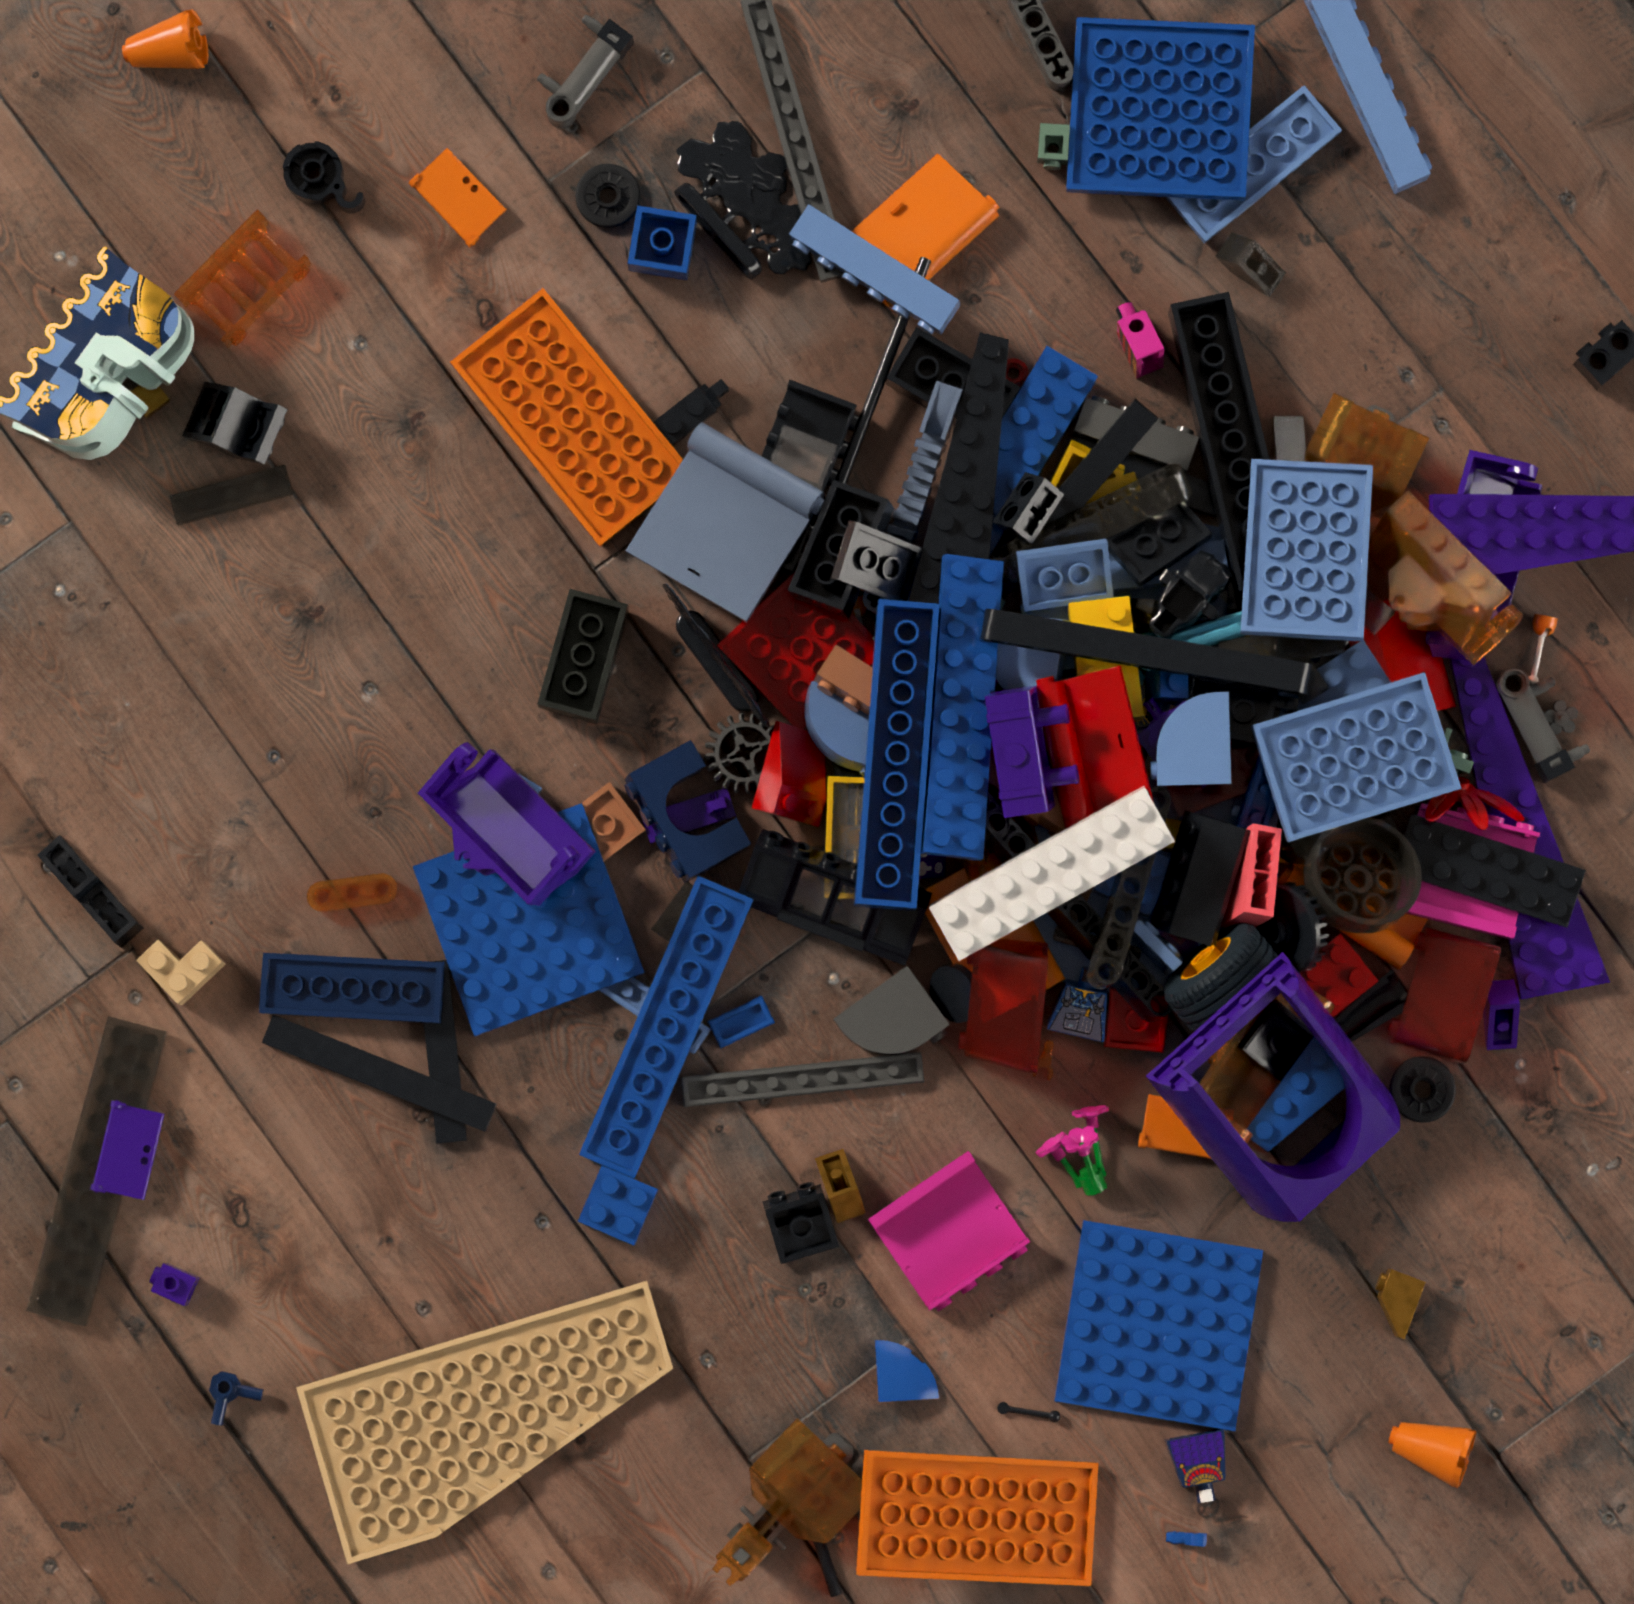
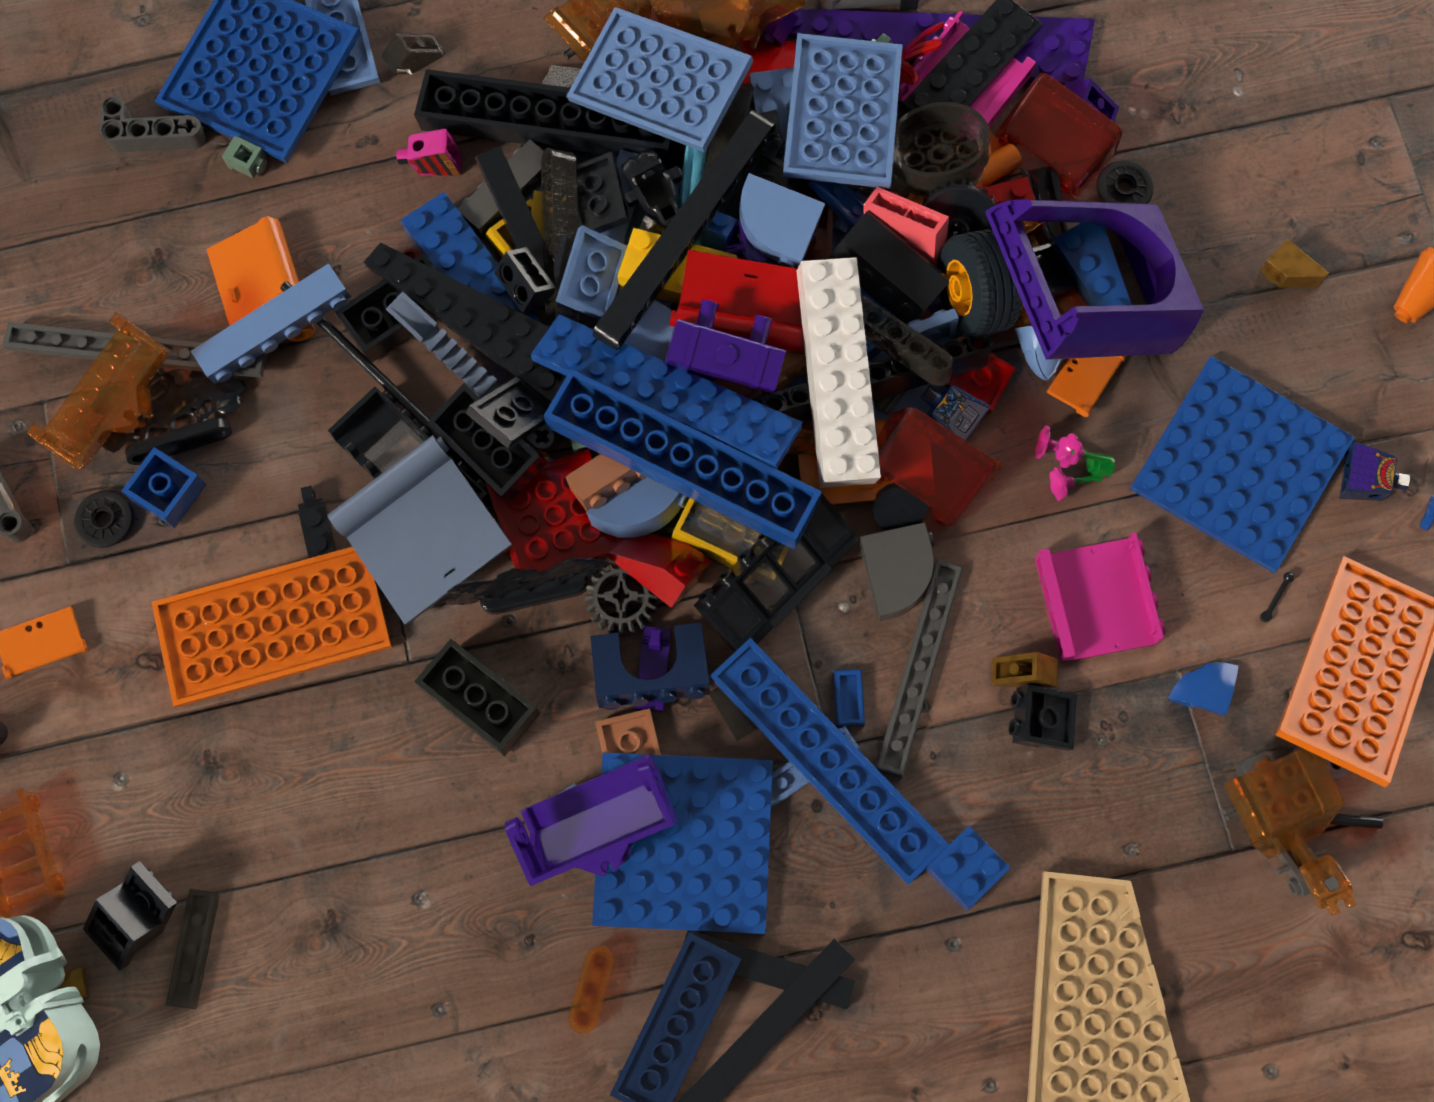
camera: 60 degrees left, 10 degrees down
none -> clear orange piece [27,312,171,469]

